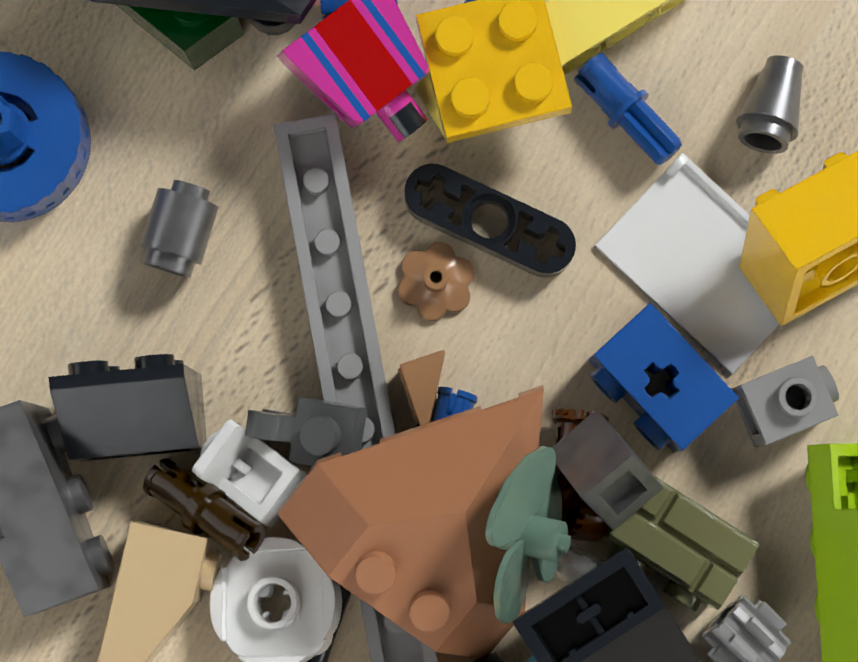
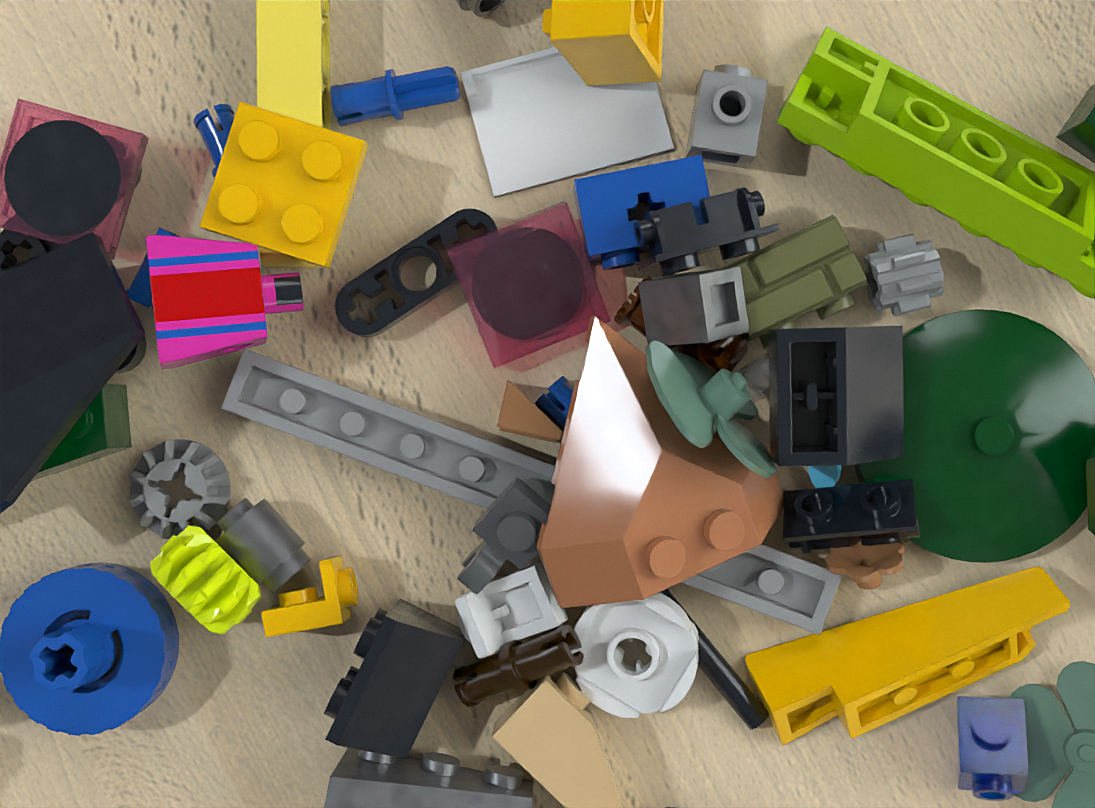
camera: 55 degrees left, 5 degrees up
medium nougat plant [398,242,474,321] -> none
none -> light grey gear [127,439,231,539]
none -> neon yellow gear [150,525,262,634]
none -> yellow bracket [261,555,359,638]
none -> clear pink tile [445,201,611,368]
none -> black hinge [634,187,780,276]

